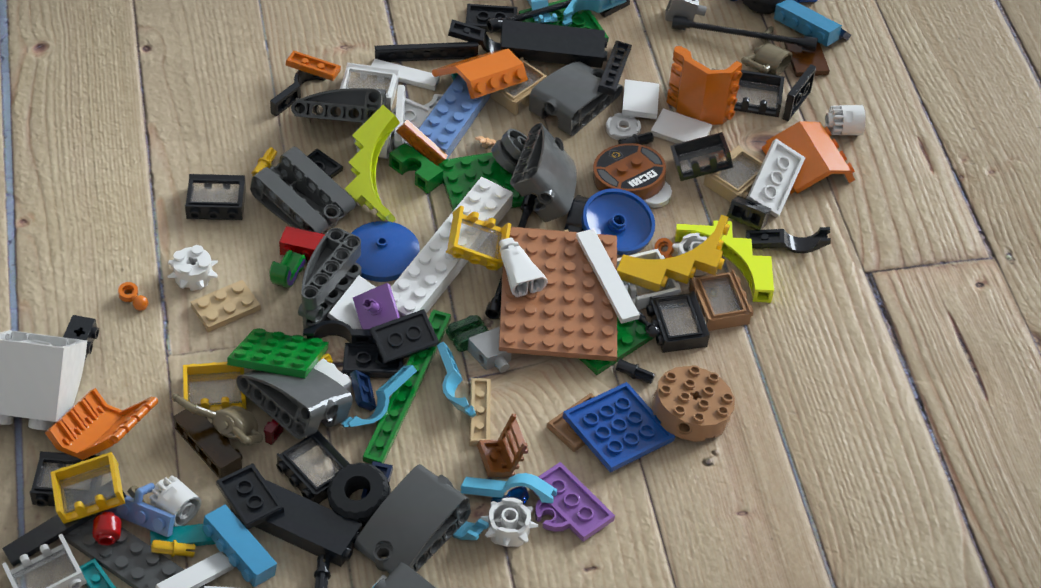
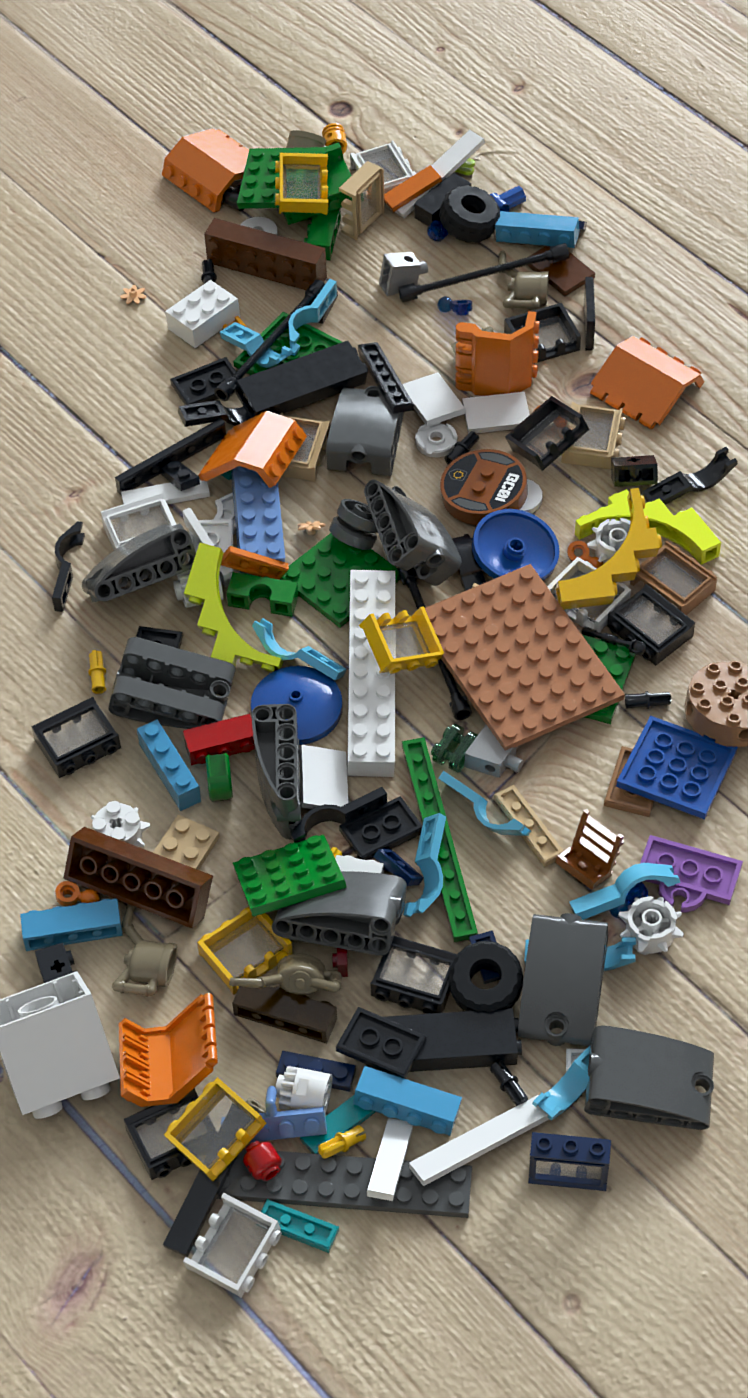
camera: 25 degrees left, 5 degrees up
orange tile [286,50,341,81] -> none
medium lavender tile [353,283,400,329] -> none
black tile [369,309,439,365] -> none
white piece [499,238,548,297] -> none
white tile [576,229,640,324] -> none
white plate [746,139,805,217] -> none
white gear [825,105,865,136] -> none
none -> dark azure brick [20,899,123,951]
none -> reddish brown brick [63,827,213,928]
none -> dark tan piece [112,904,178,997]
none -> dark azure brick [137,719,201,811]
none -> black plate [160,461,200,491]
none -> medium azure piece [252,618,347,680]
none -> dark blue plate [276,1050,356,1092]
none -> clear blue plate [437,296,473,316]

